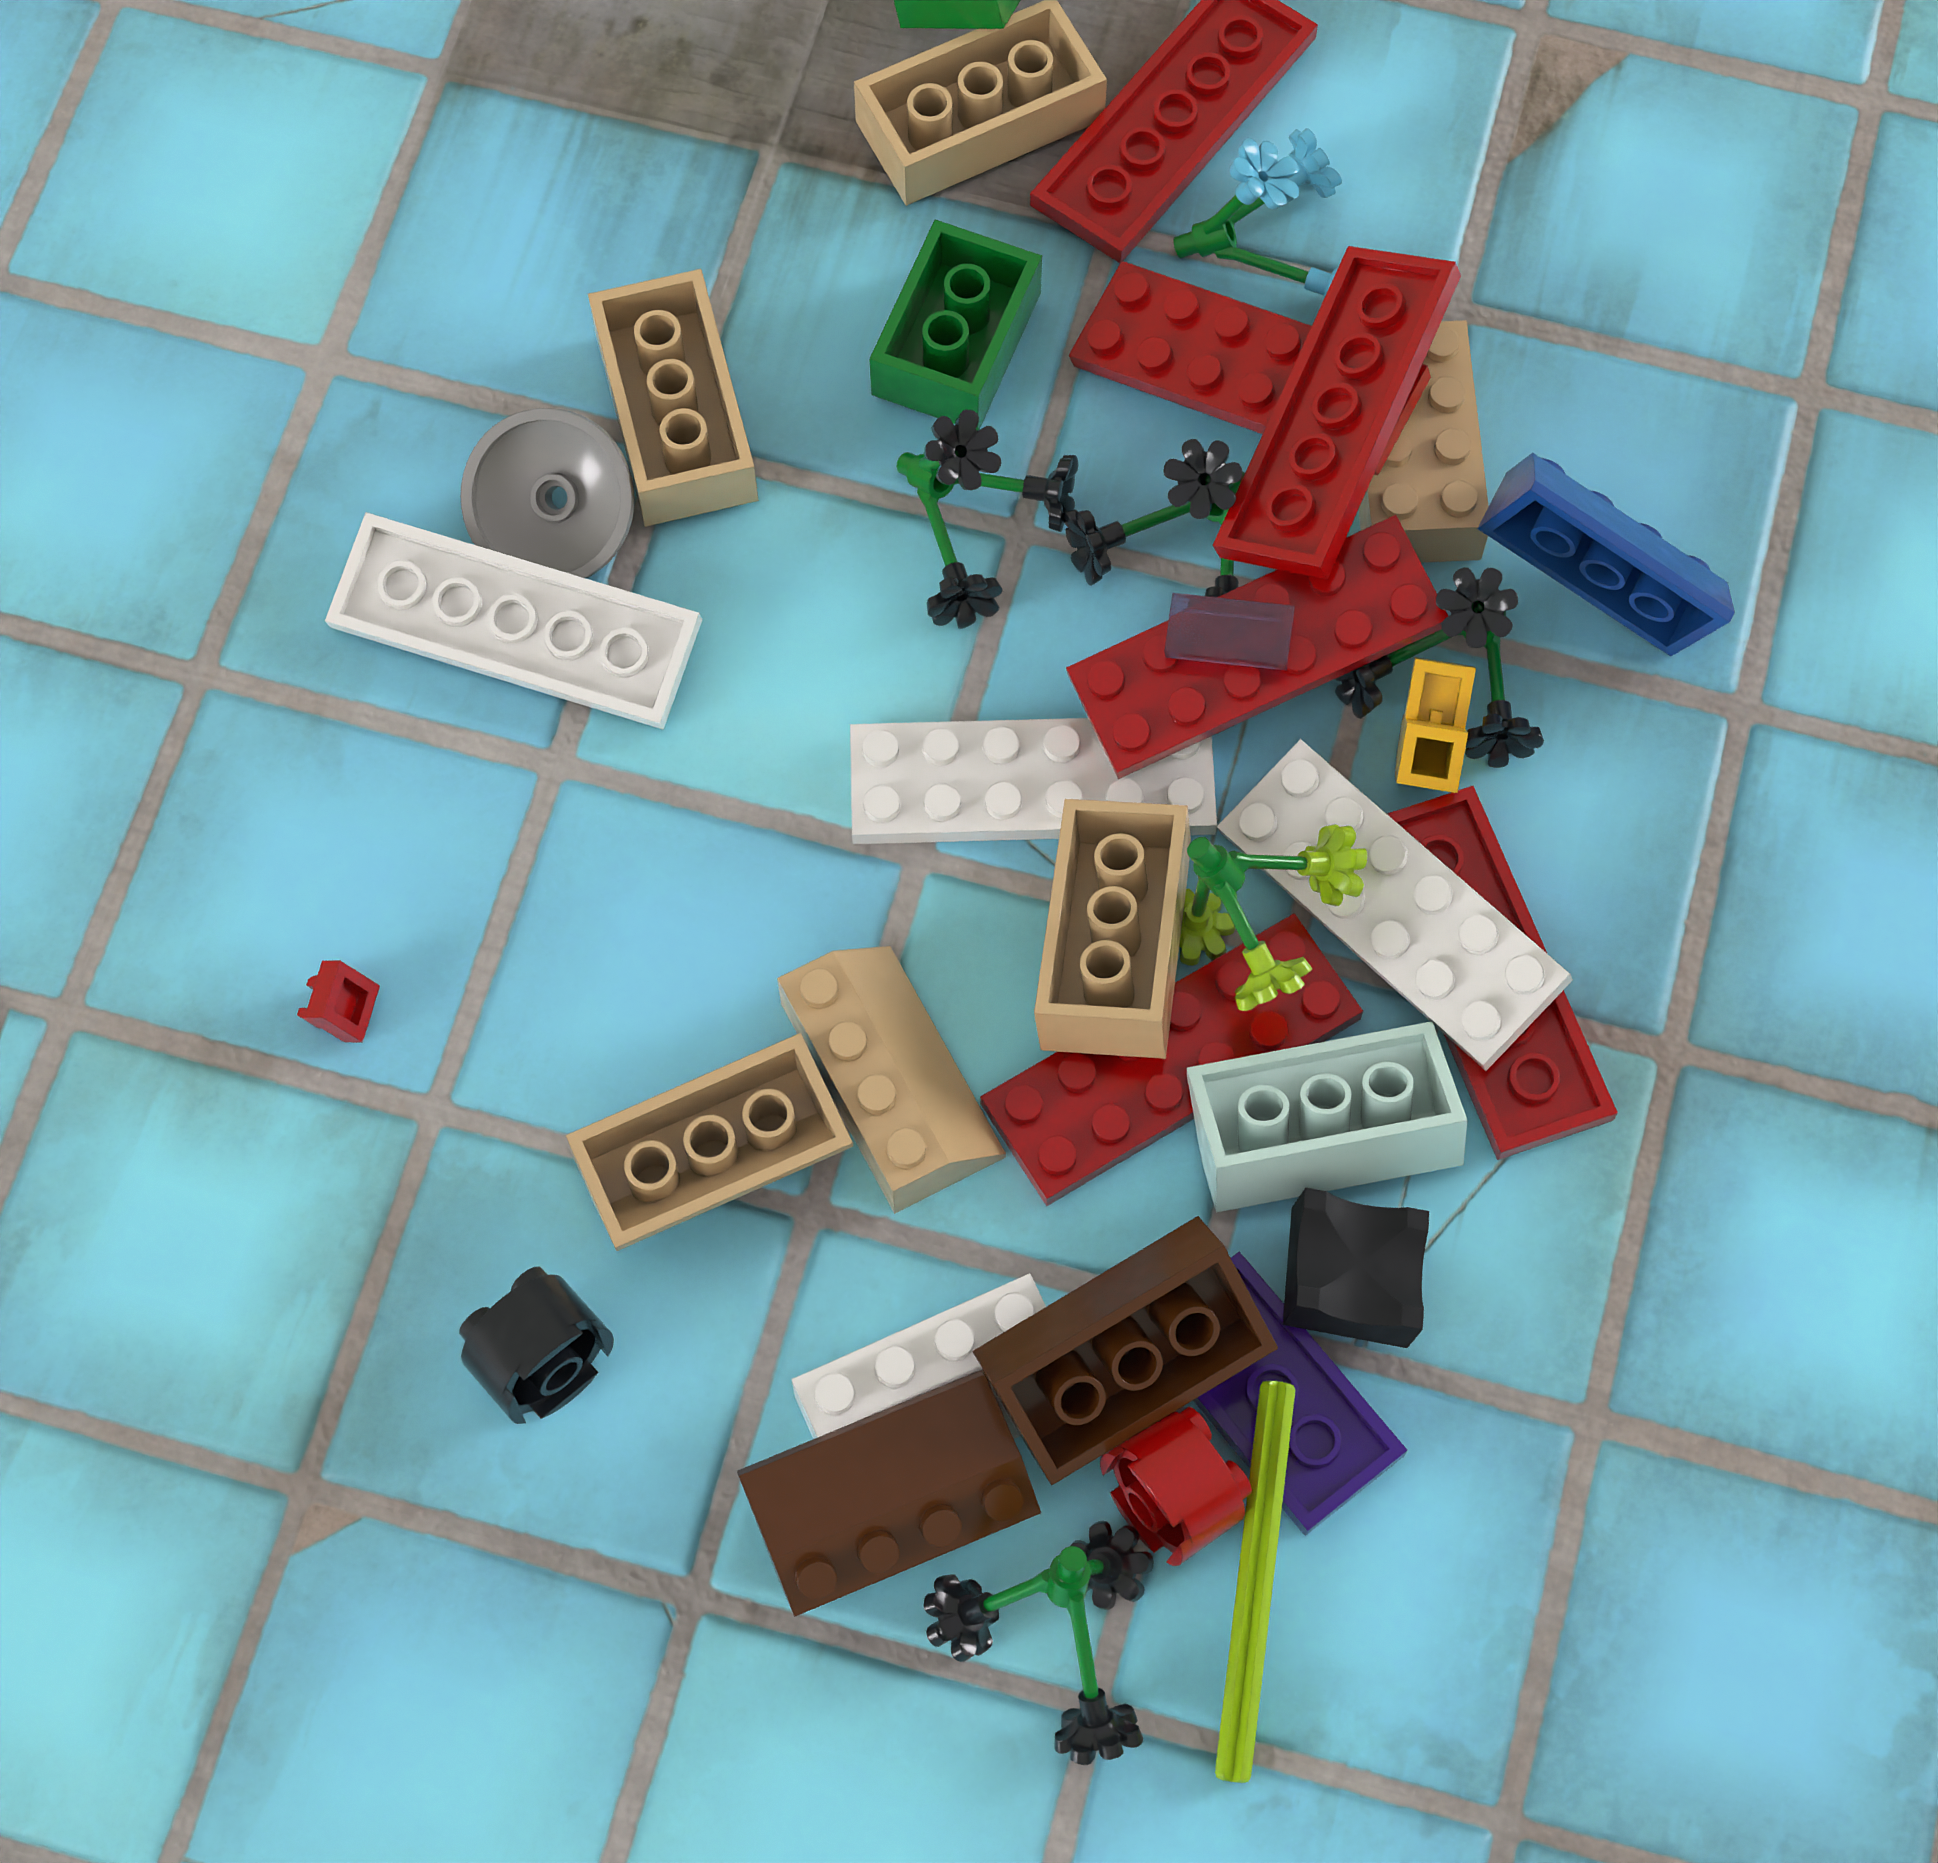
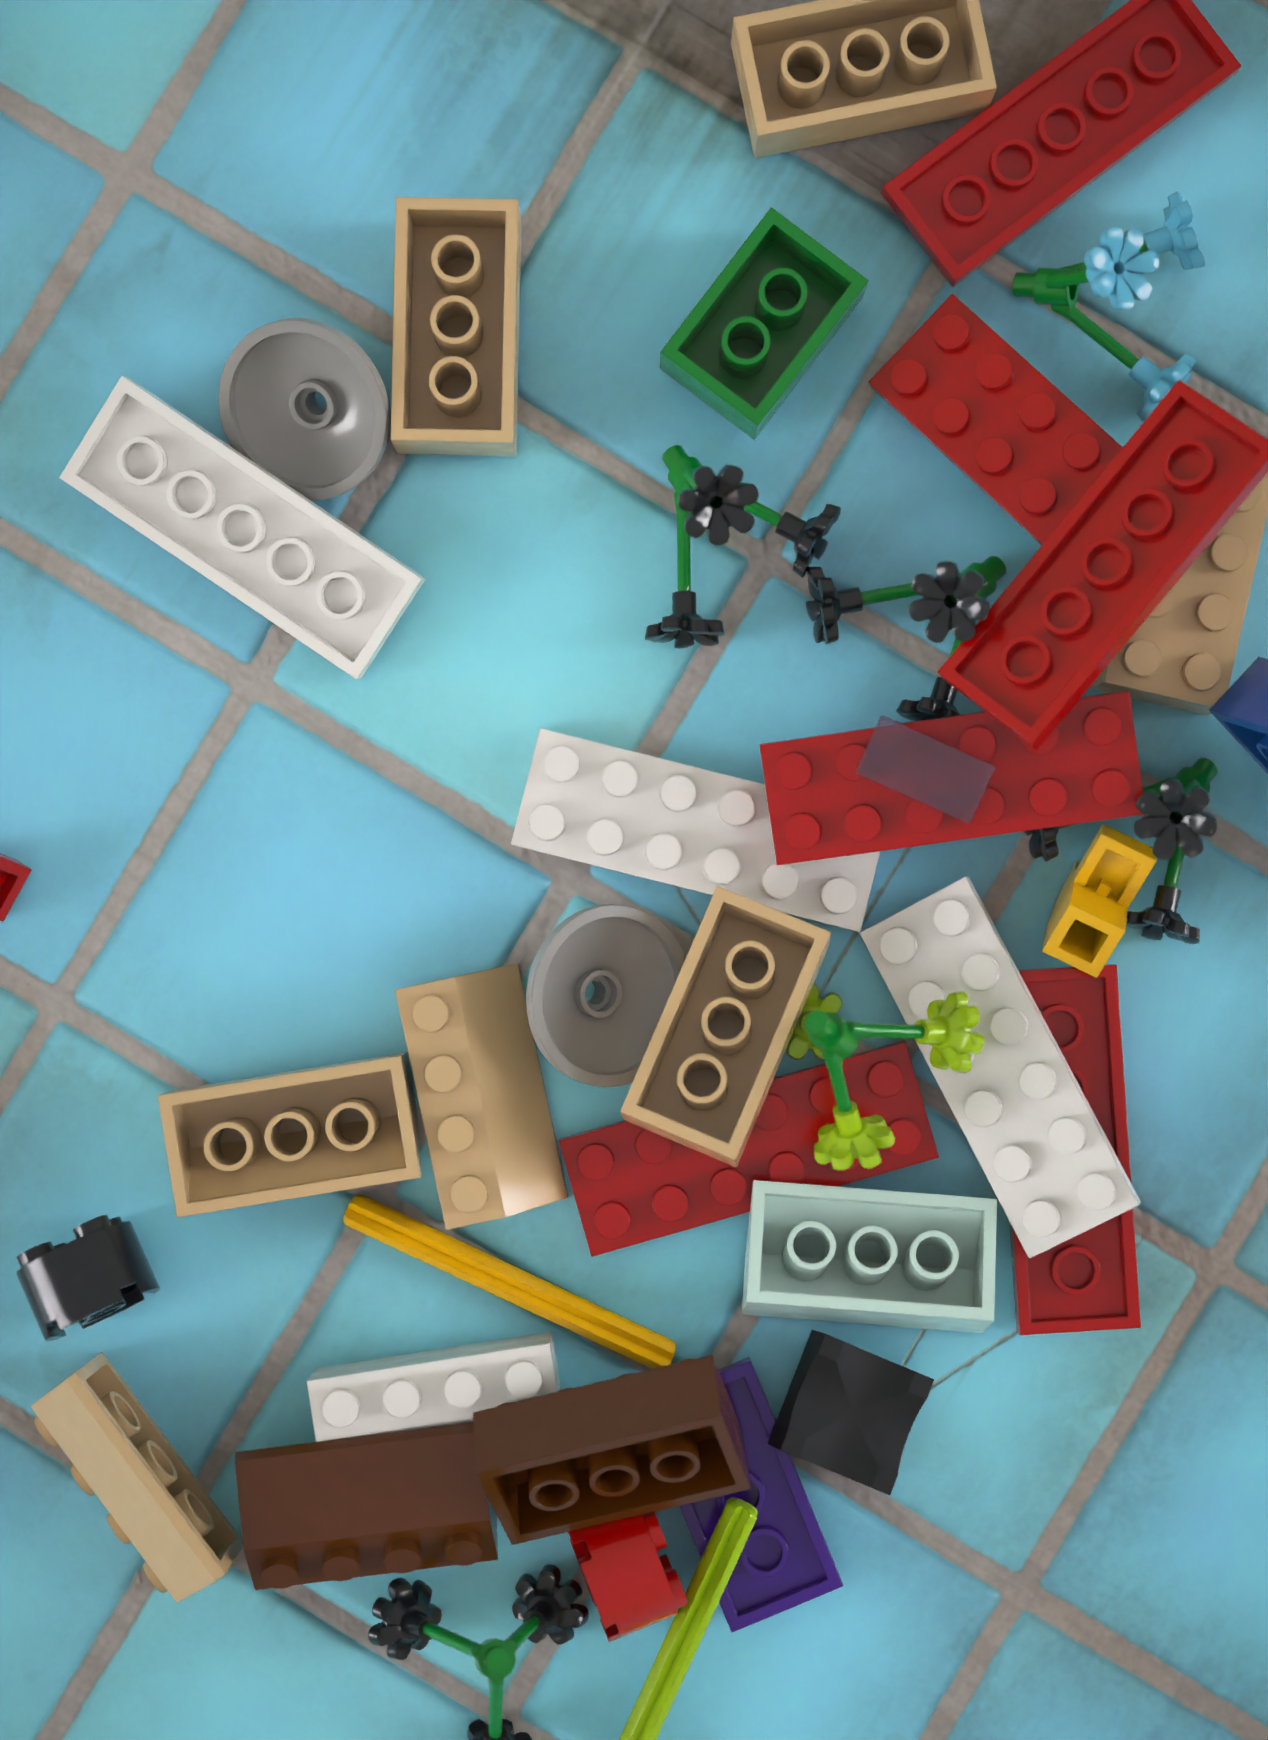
camera: 20 degrees right, 20 degrees up
none -> tan slope [30,1352,243,1603]
none -> yellow axle [343,1194,676,1369]
none -> light grey dish [526,904,686,1087]

